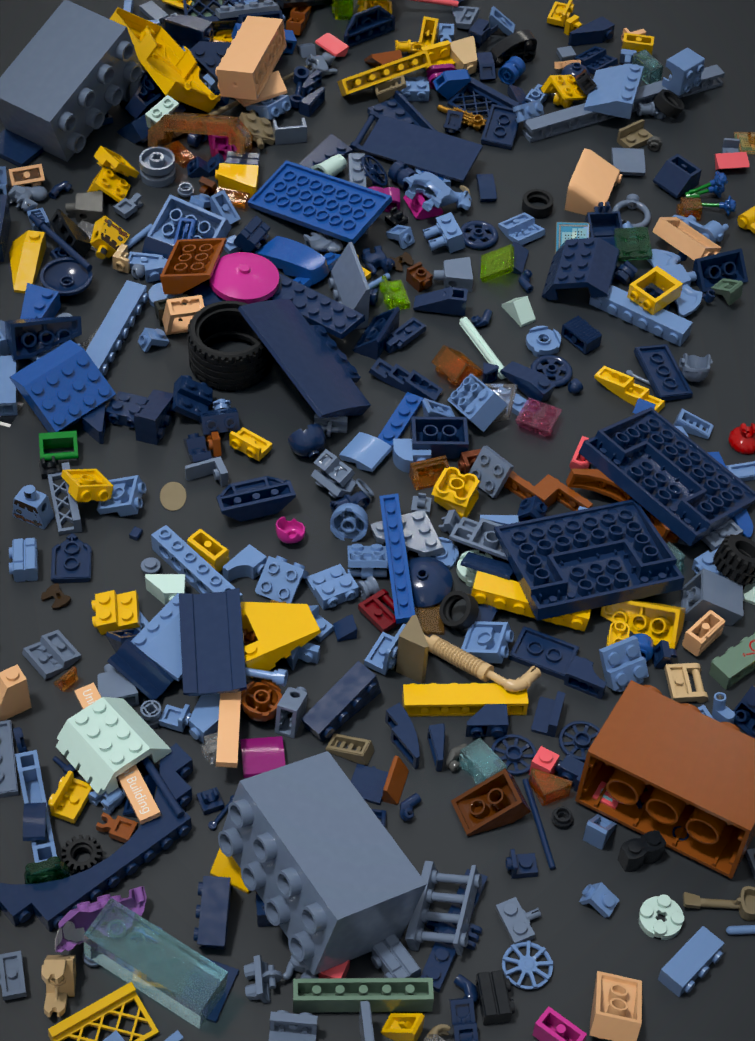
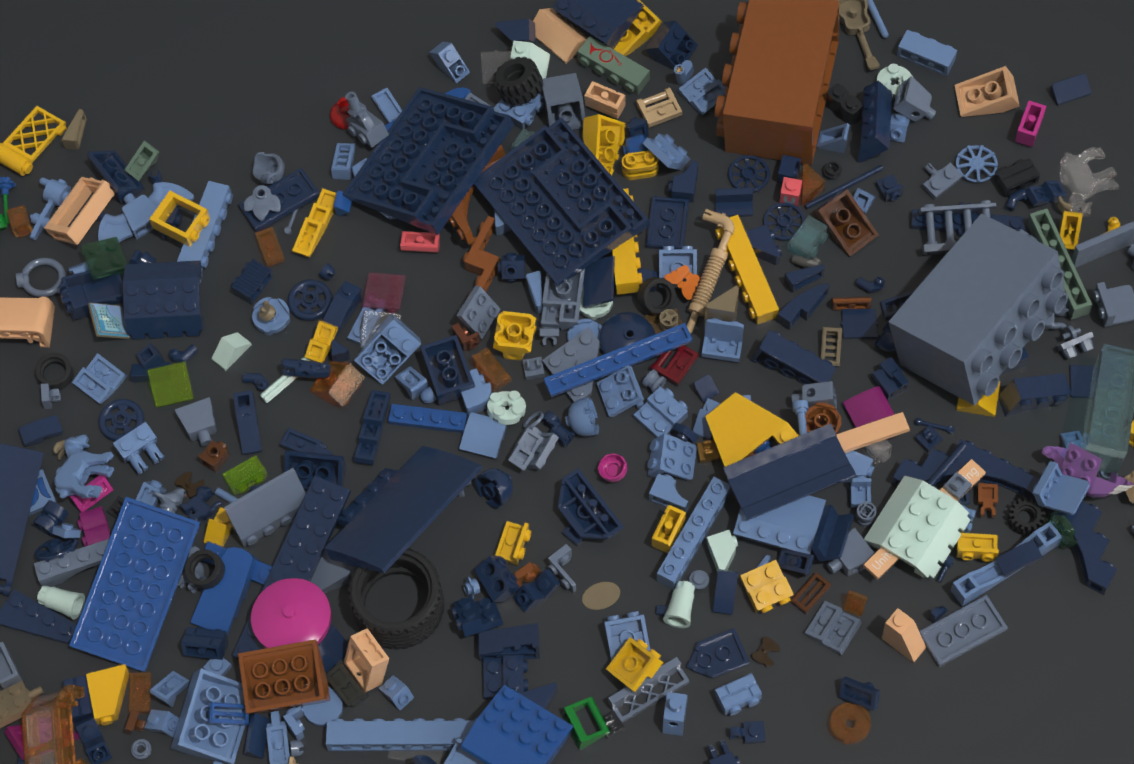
camera: 100 degrees left, 15 degrees up
none -> sand blue tile [41,383,61,409]
none -> medium blue plate [52,523,81,538]
none -> dark blue slope [136,343,165,368]
none -> sand blue animal [153,488,187,513]
none -> black tyre [185,549,225,589]
none -> sand blue plate [244,185,281,221]
none -> clear orange plate [255,227,285,267]
none -> dark tan piece [259,301,276,322]
none -> dark blue hinge [281,359,331,378]
none -> yellow slope [305,320,338,363]
none -> sand blue brick [345,91,389,148]
none -> light aqua plate [487,391,526,425]
none -> dark tan wheel [659,309,678,331]
none -> light aqua plant [663,581,695,628]
none -> orange animal [664,265,700,300]
none -> dark blue plate [672,423,699,443]
none -> dark blue slope [713,569,738,614]
none -> reddish brown tile [791,572,832,615]
none -> medium blue slope [853,188,876,213]
none -> dark blue wedge [858,80,892,163]
none -> sand blue torso [893,76,936,121]
none -> sand blue tile [943,472,972,500]
none -> medium blue bracket [1033,461,1090,515]

